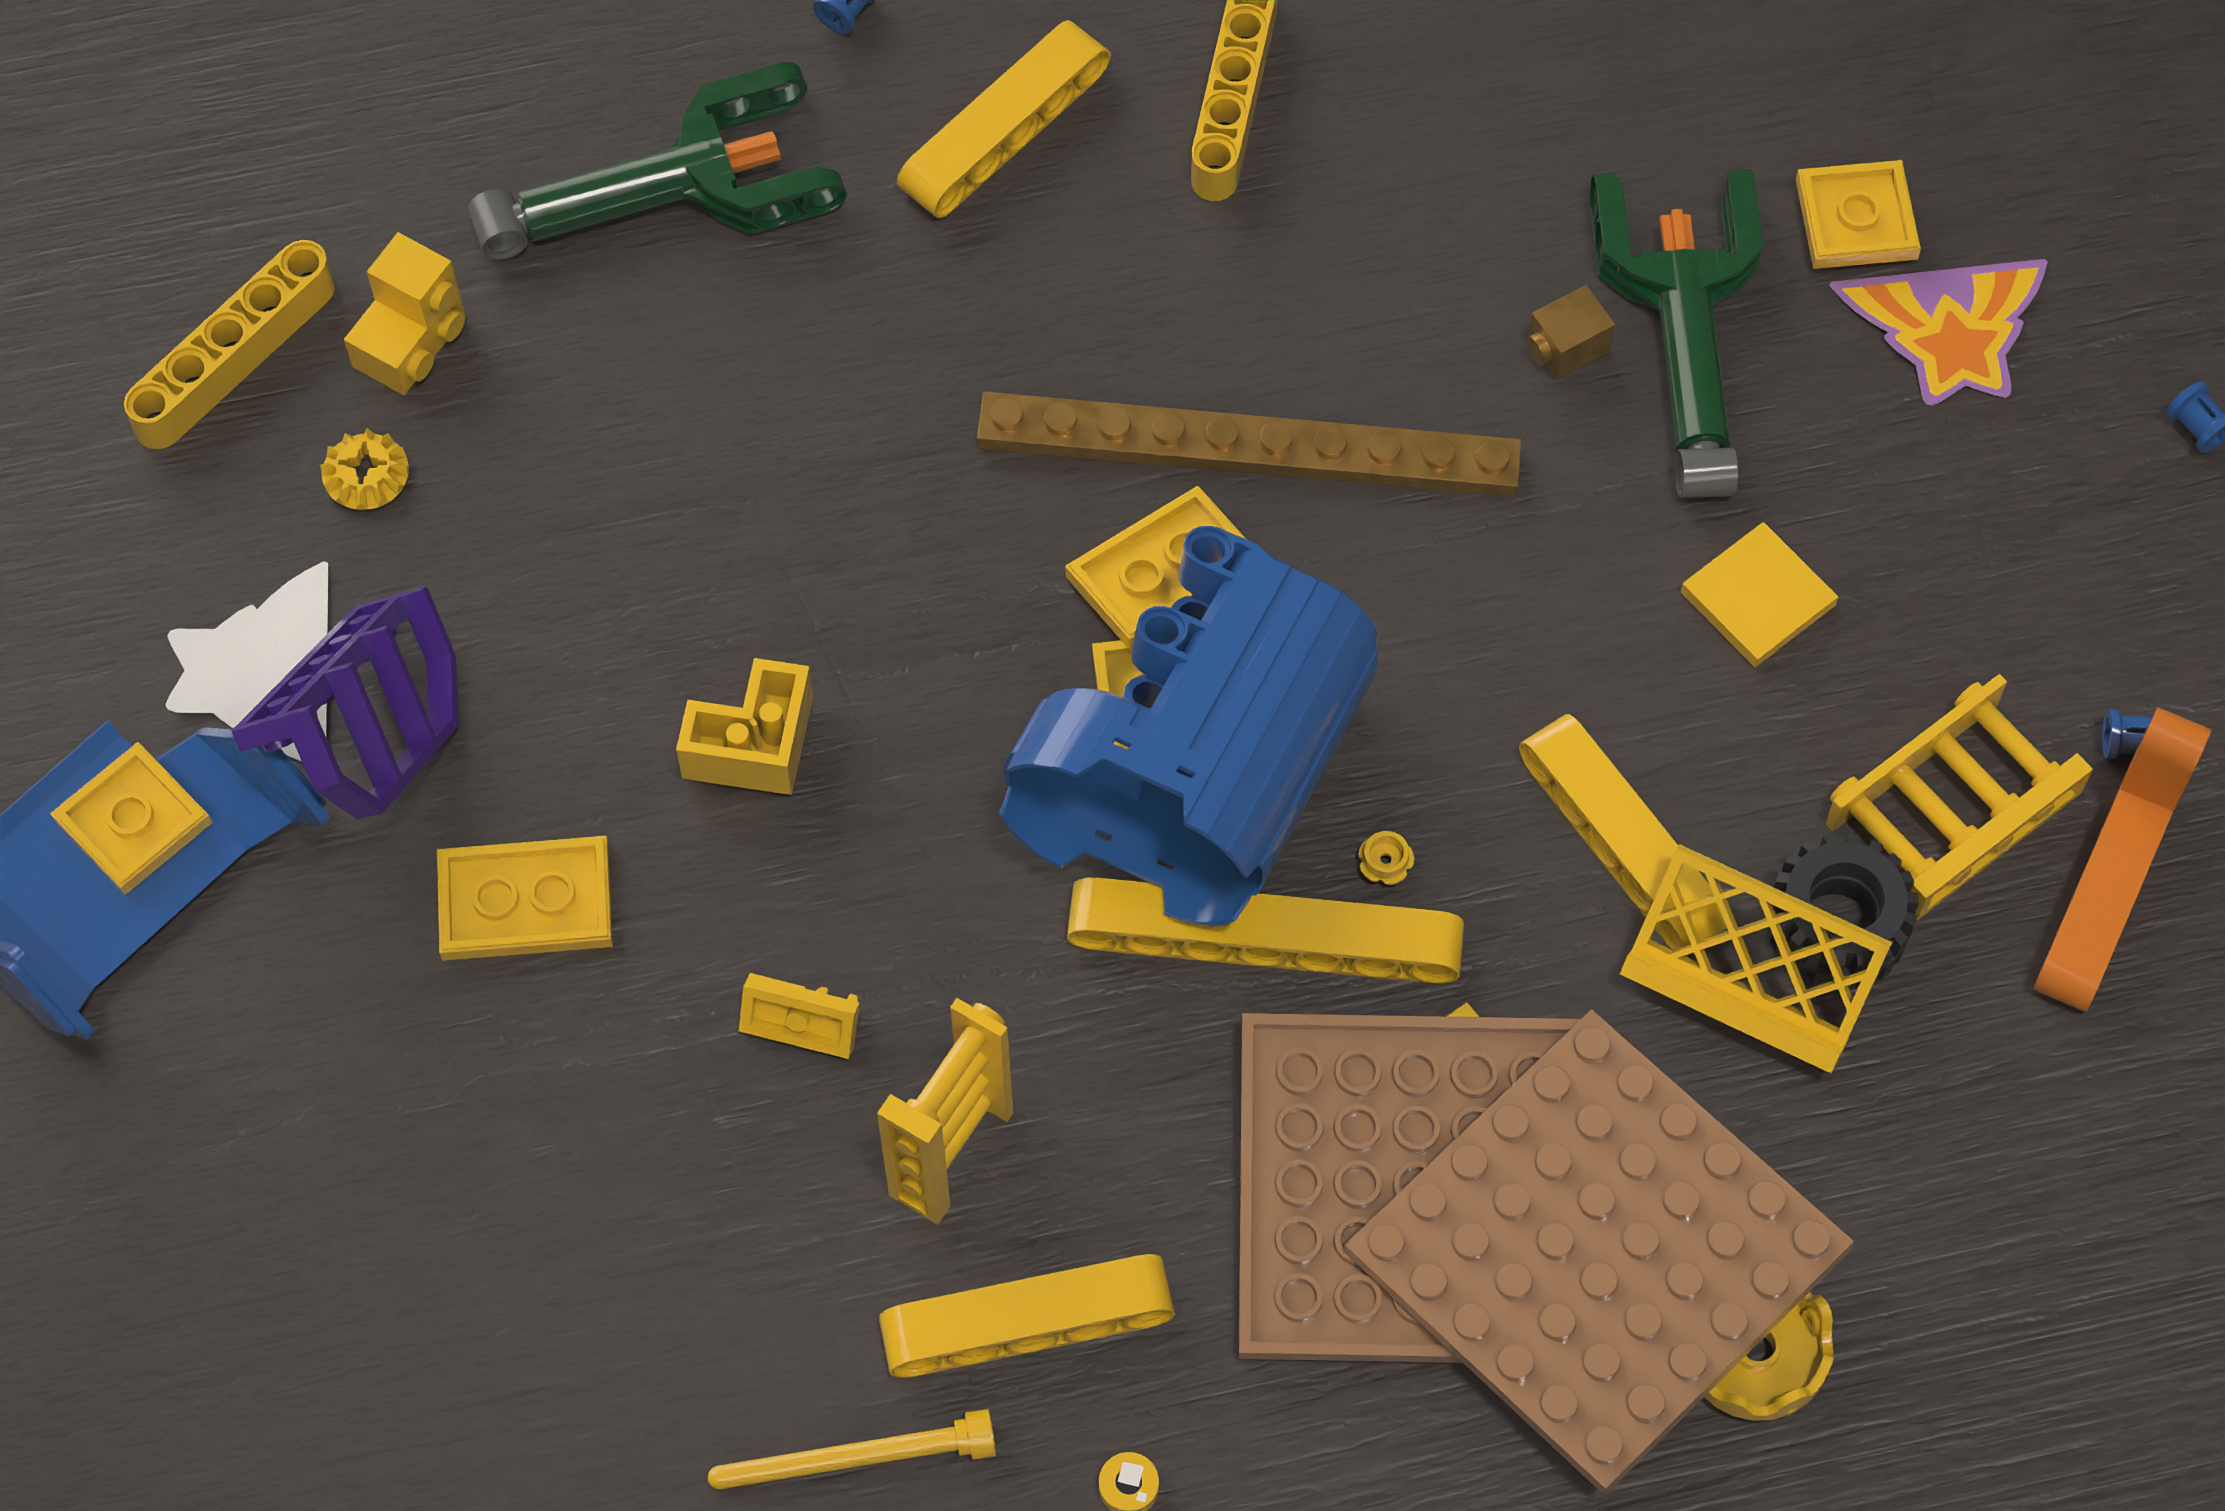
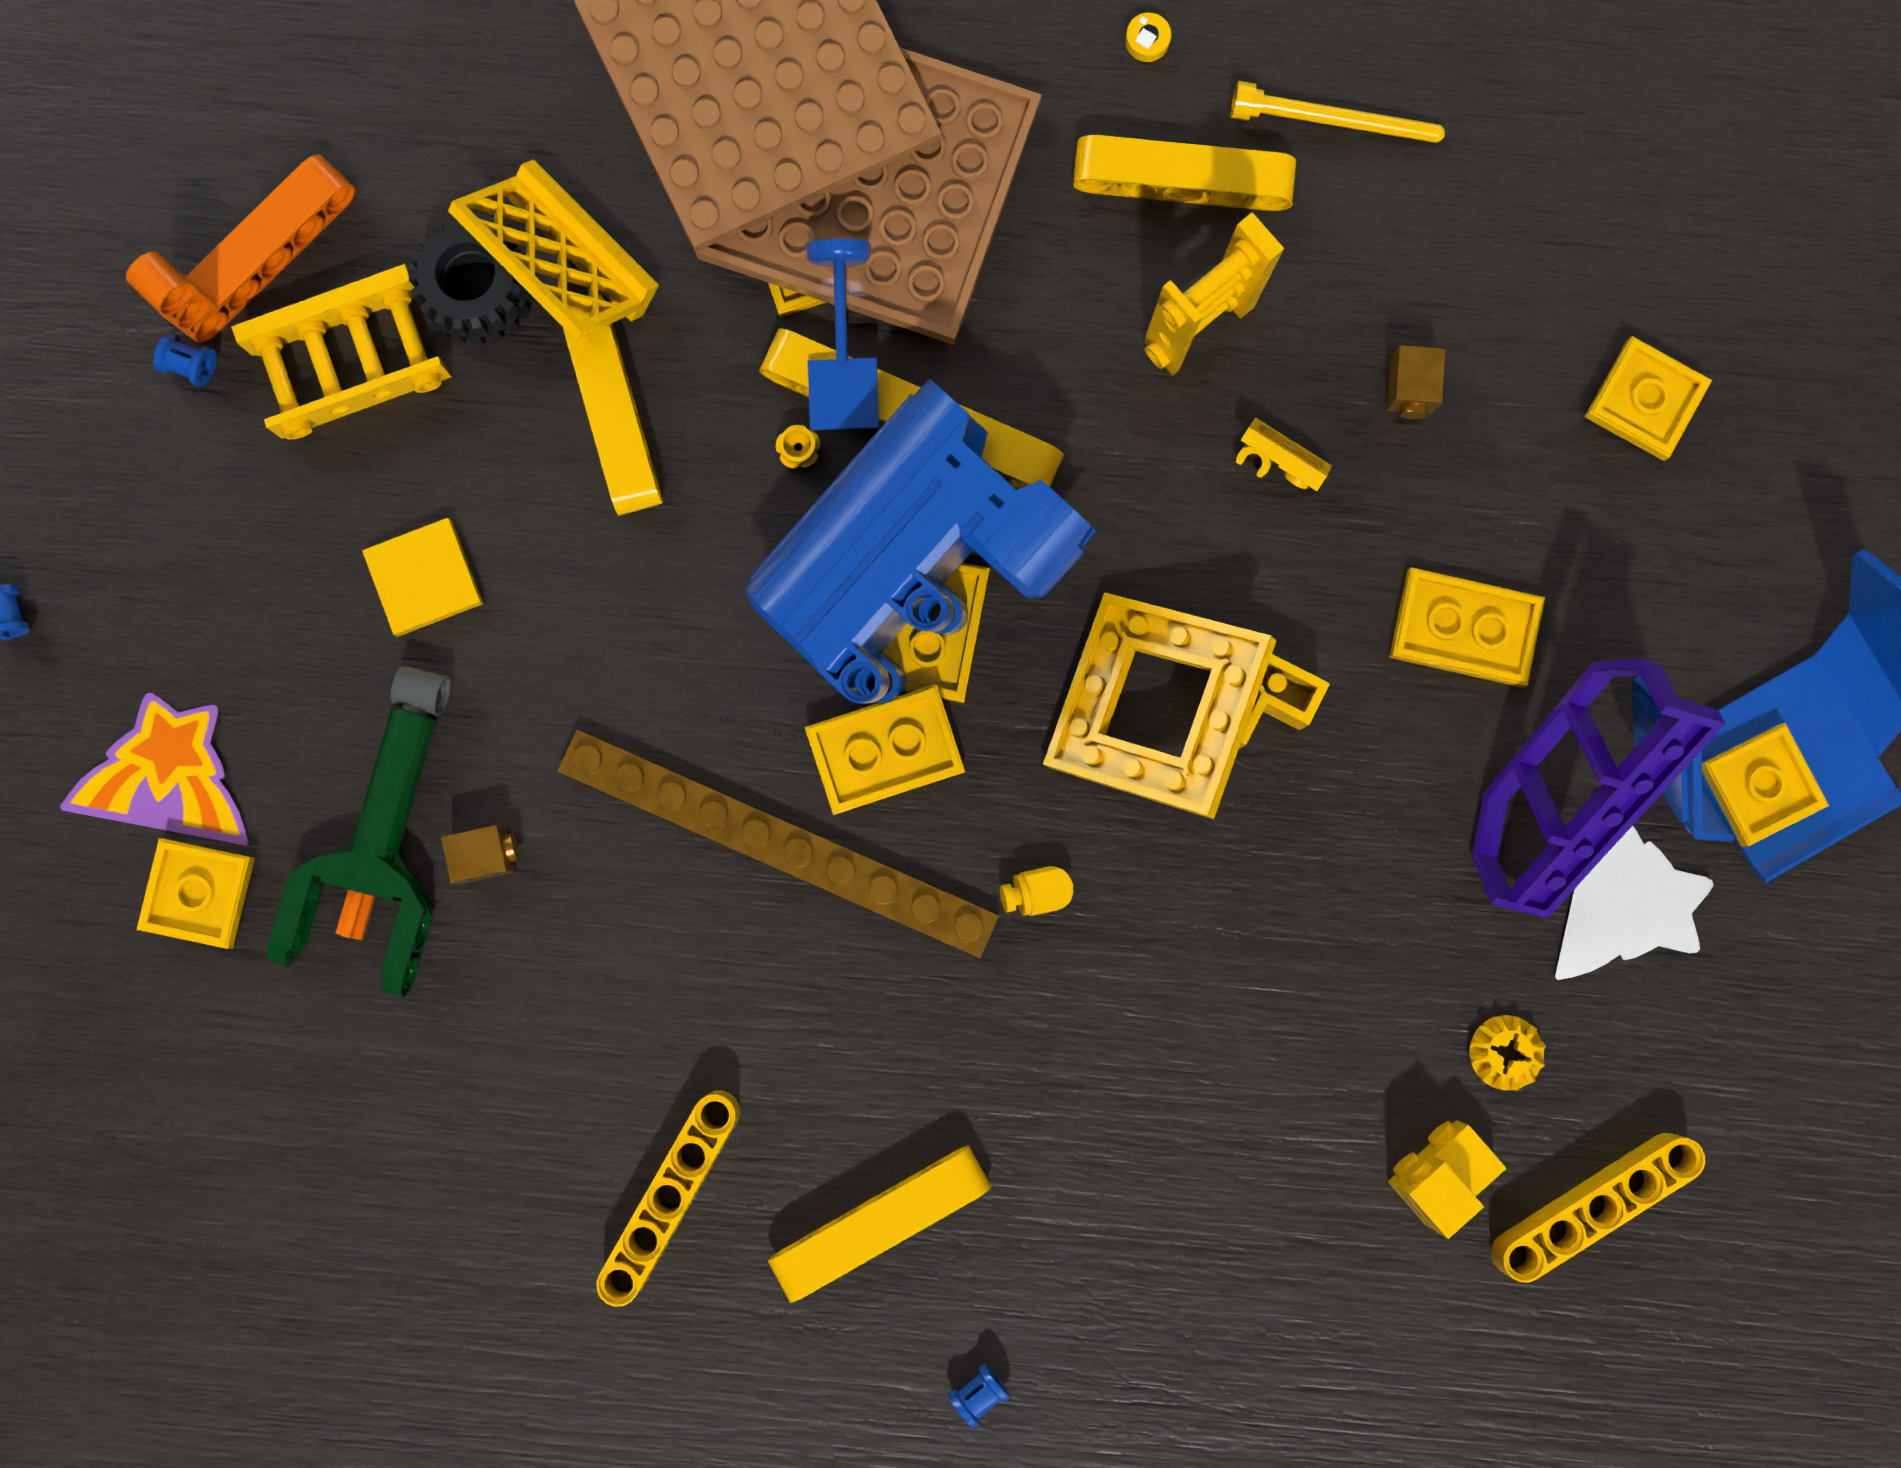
camera: 165 degrees left, 20 degrees up
dark green piece [468,62,847,260] -> none
none -> blue piece [806,239,879,430]
none -> yellow arm [1000,866,1073,916]
none -> yellow plate [1043,592,1276,820]
none -> pearl gold brick [1386,345,1445,419]
none -> yellow plate [1584,336,1712,461]

